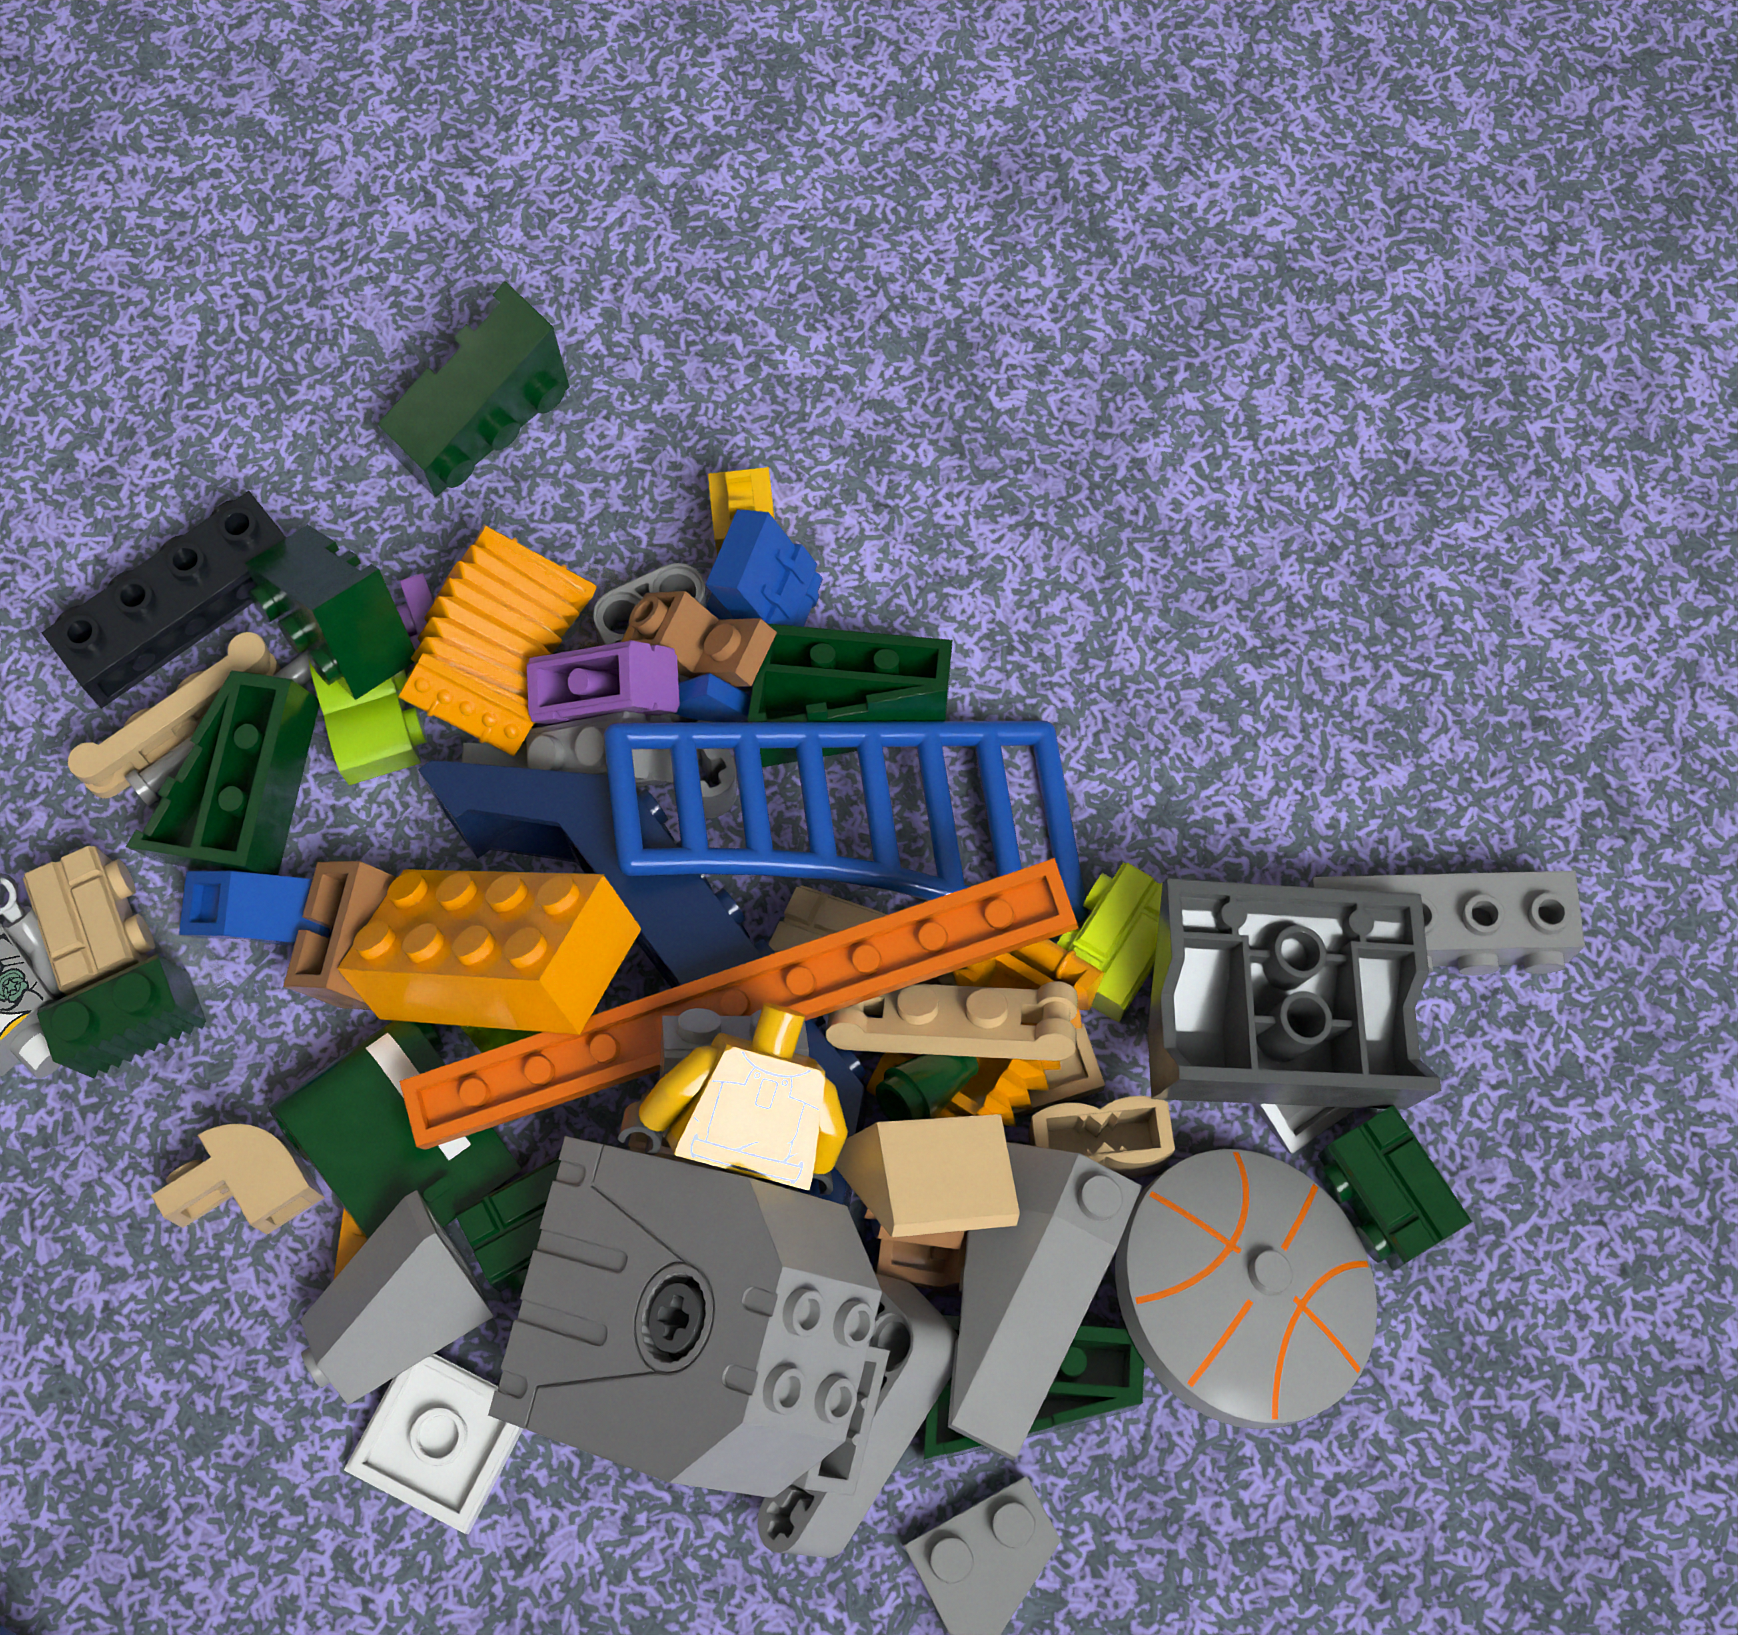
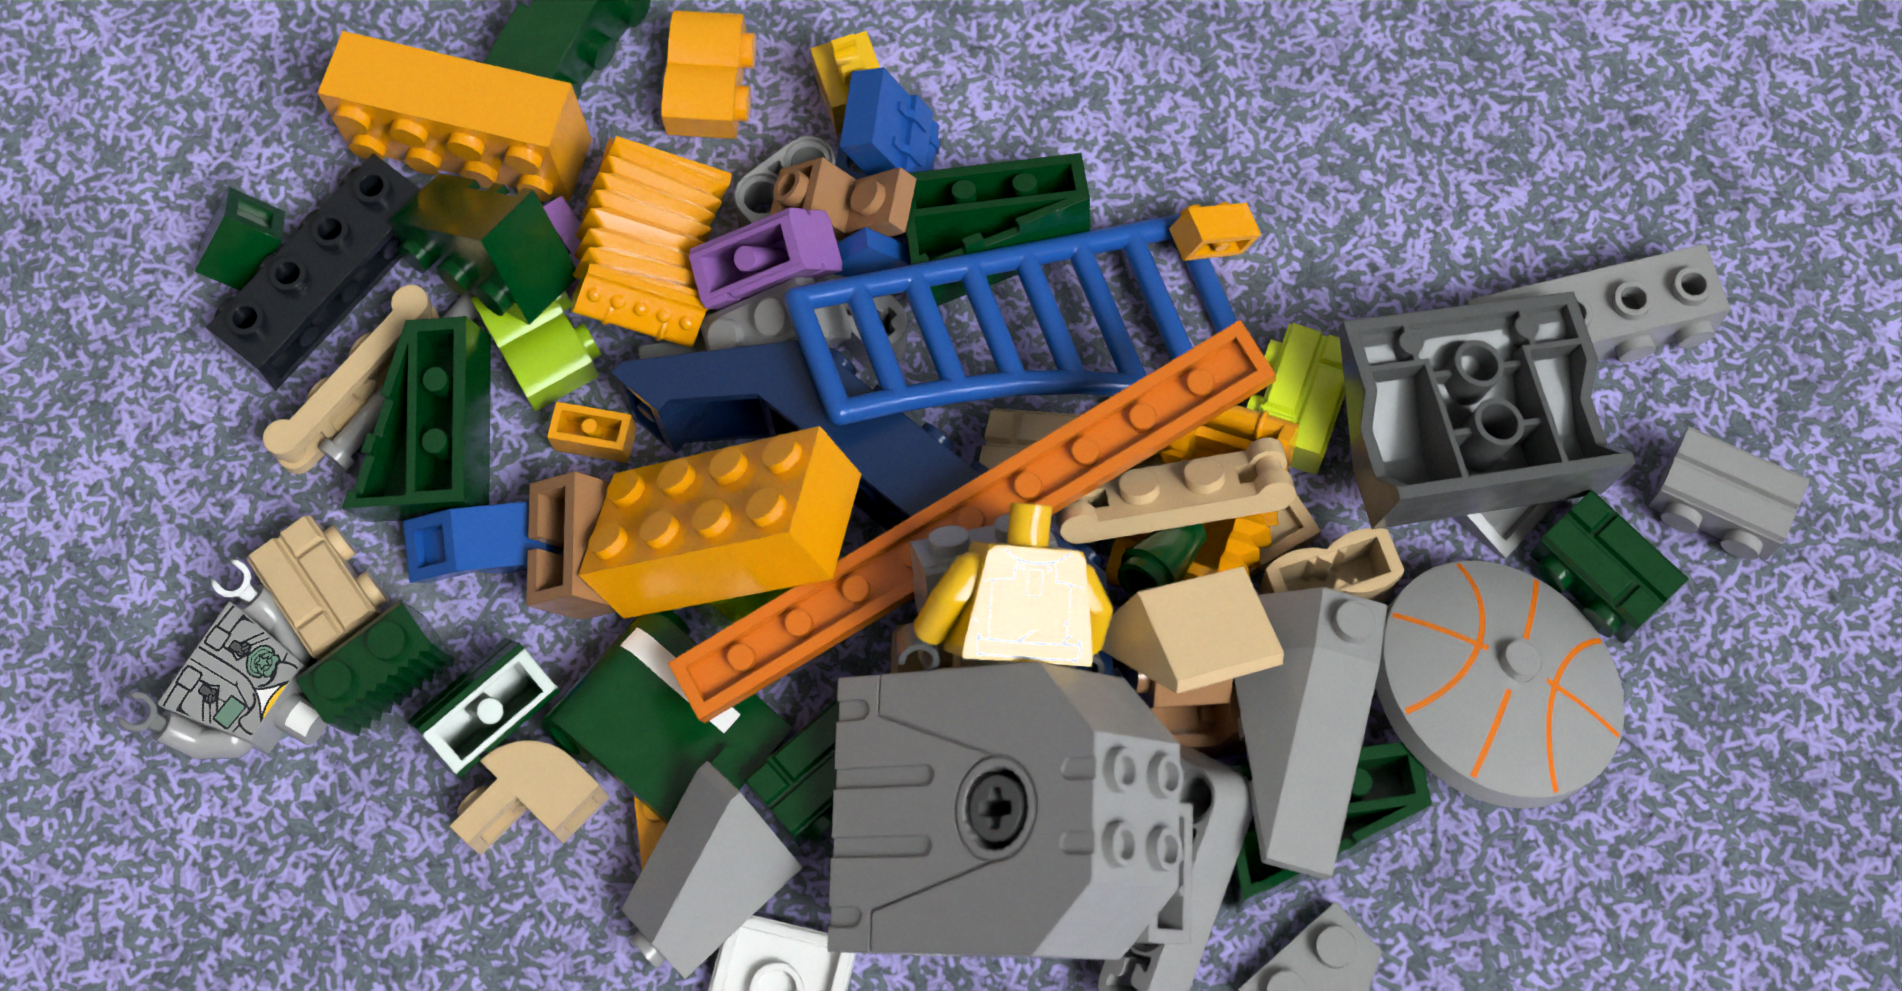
camera: 10 degrees left, 0 degrees up
none -> dark green panel [194,187,285,291]
none -> light orange brick [318,31,592,202]
none -> brick [406,637,560,778]
none -> light orange piece [547,402,637,464]
none -> light orange brick [661,10,756,139]
none -> light orange piece [1169,202,1262,261]
none -> light grey brick [1648,426,1810,560]

